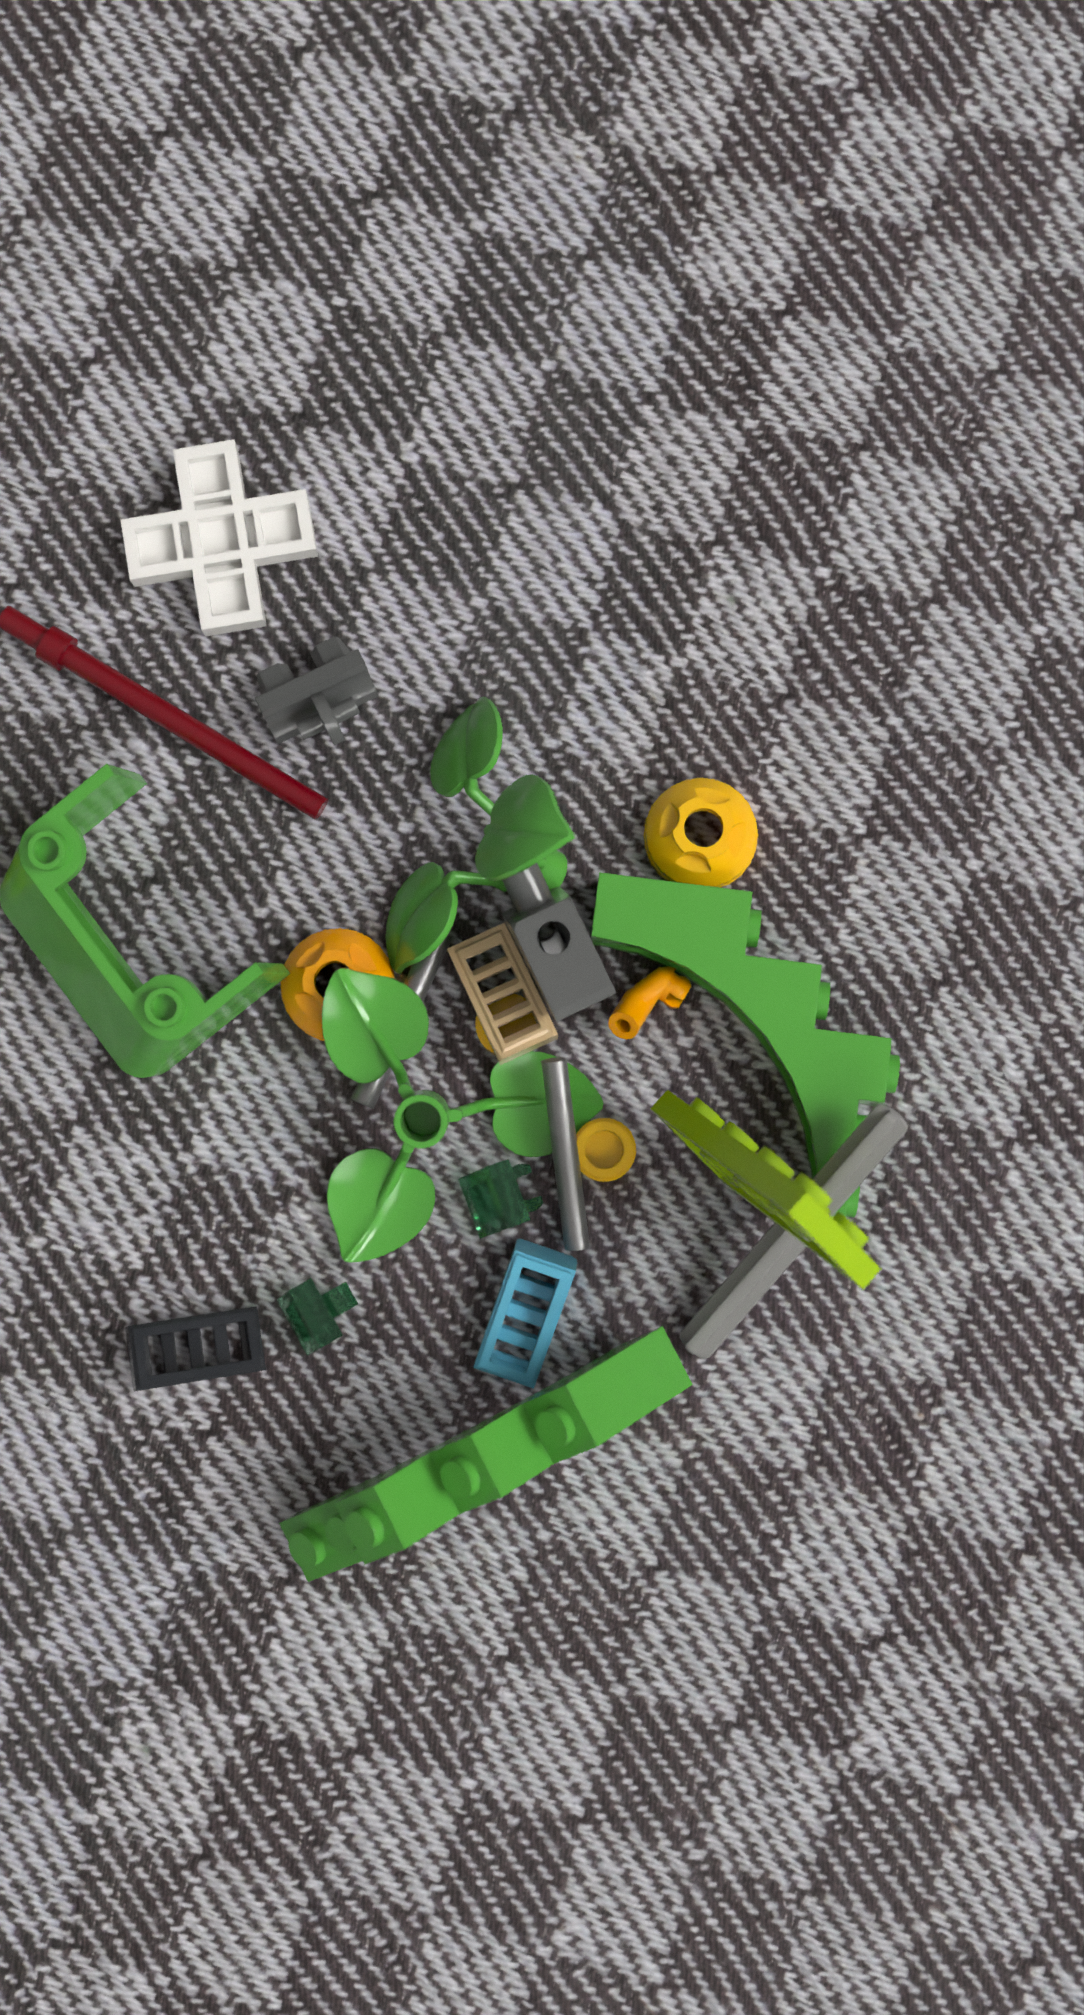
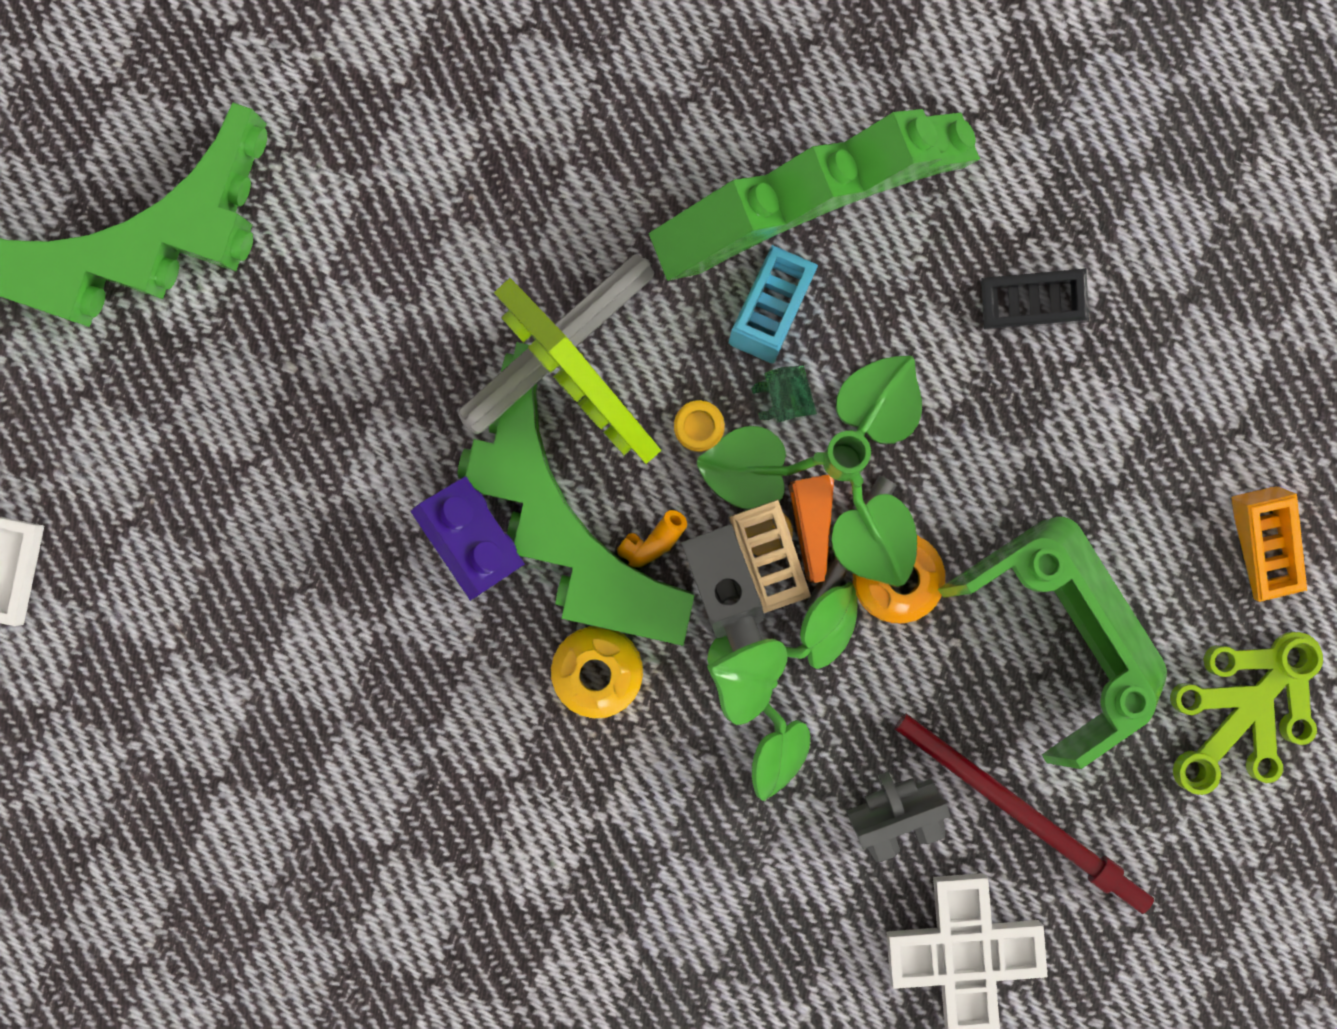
camera: 175 degrees left, 5 degrees up
clear green tile [277,1278,358,1356] -> none
flat silver bar [541,1057,590,1251] -> none
none -> dark purple bracket [410,476,525,601]
none -> orange slope [788,475,834,583]

